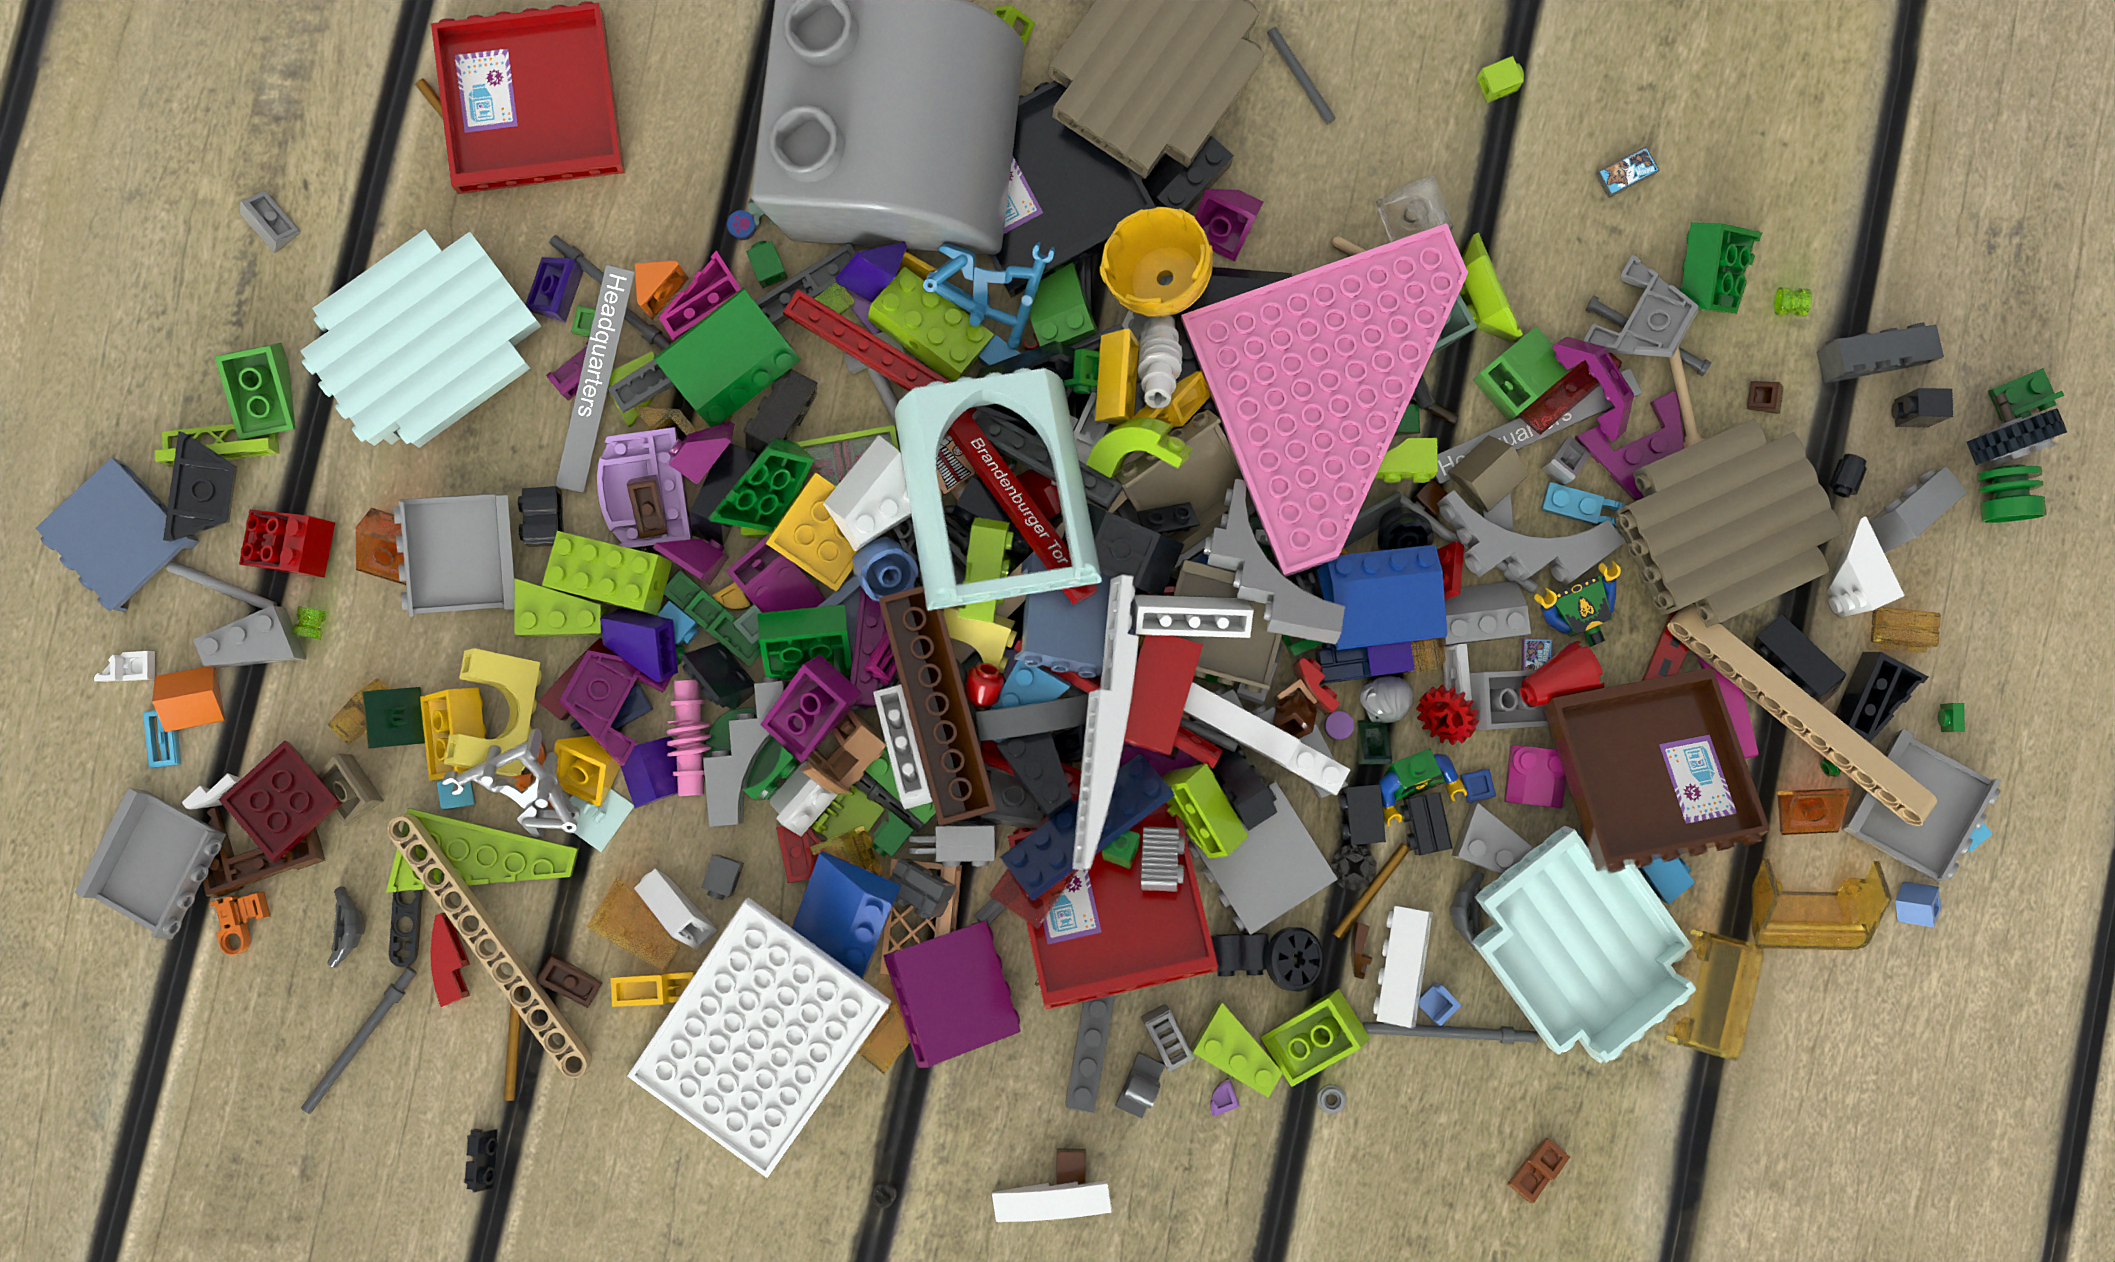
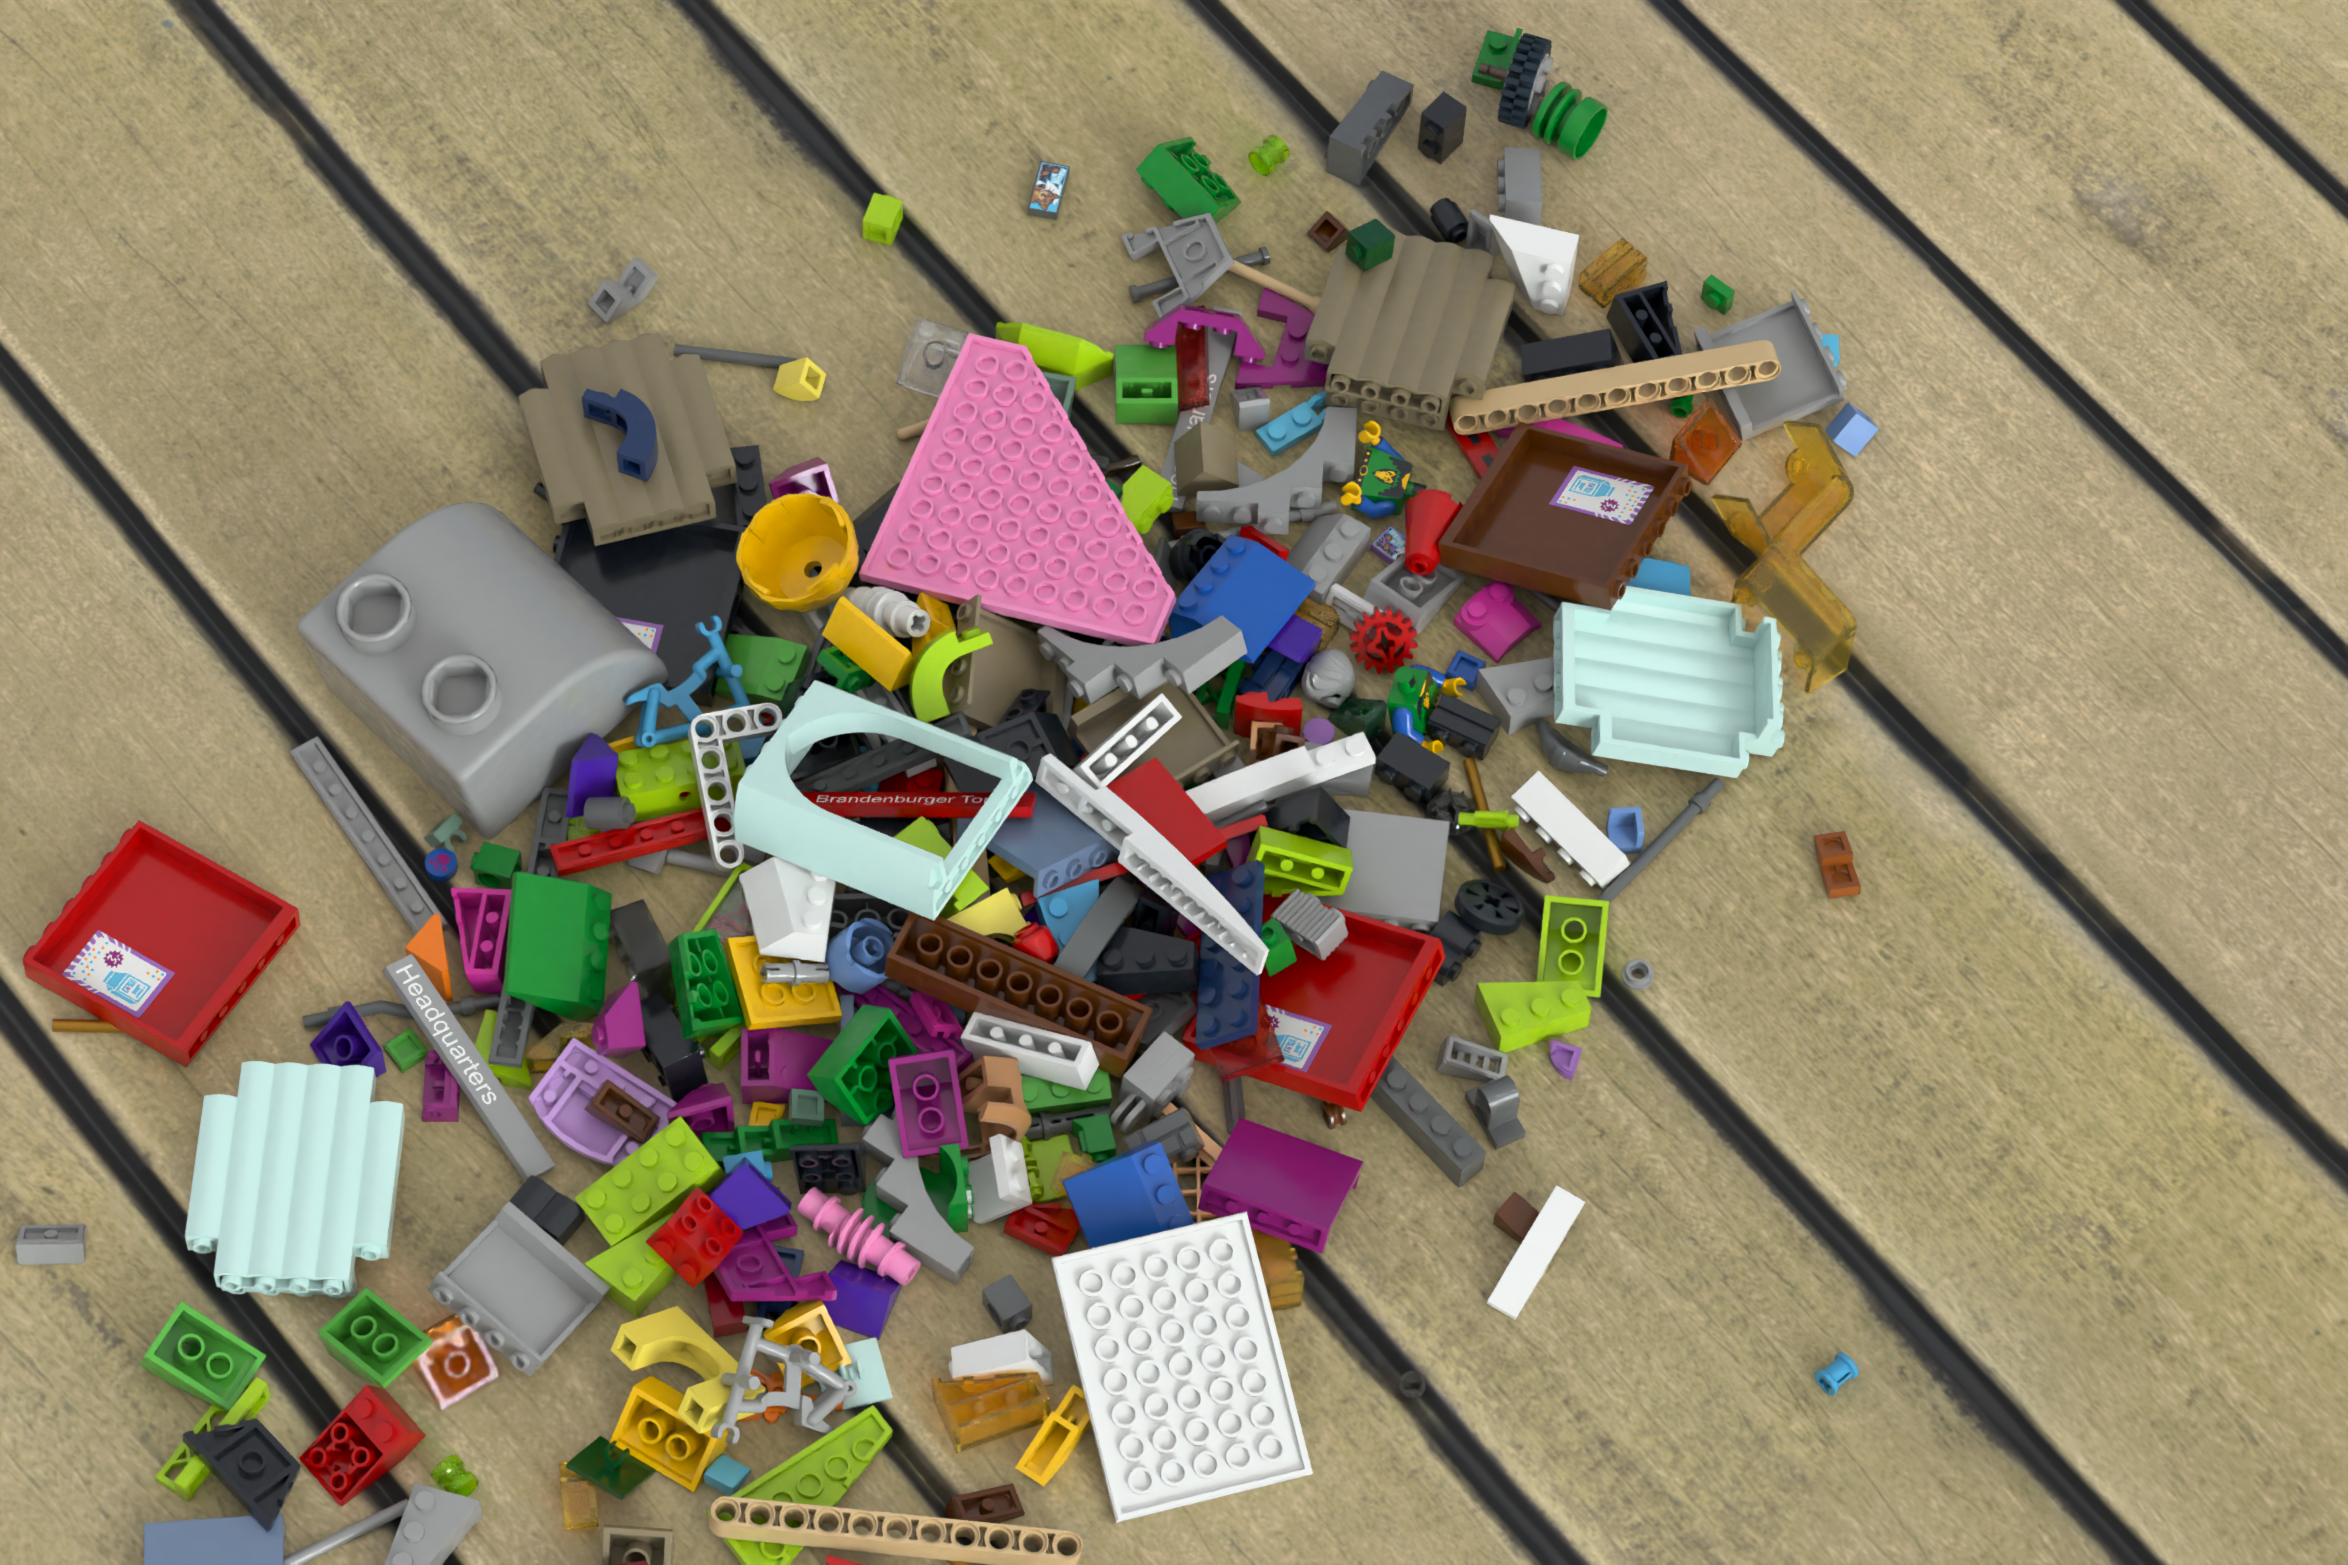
camera: 50 degrees left, 25 degrees down
none -> light grey tile [290,736,448,935]
none -> bright green slope [317,1287,433,1388]
none -> dark blue arch [582,388,658,481]
none -> dark grey brick [584,797,636,829]
none -> red bracket [645,1188,743,1288]
none -> white beam [688,703,782,872]
none -> light grey pin [760,960,829,986]
none -> light yellow brick [773,357,826,401]
none -> dark green brick [1345,219,1395,271]
none -> lime piece [1459,809,1519,833]
none -> light grey slope [1466,209,1501,258]

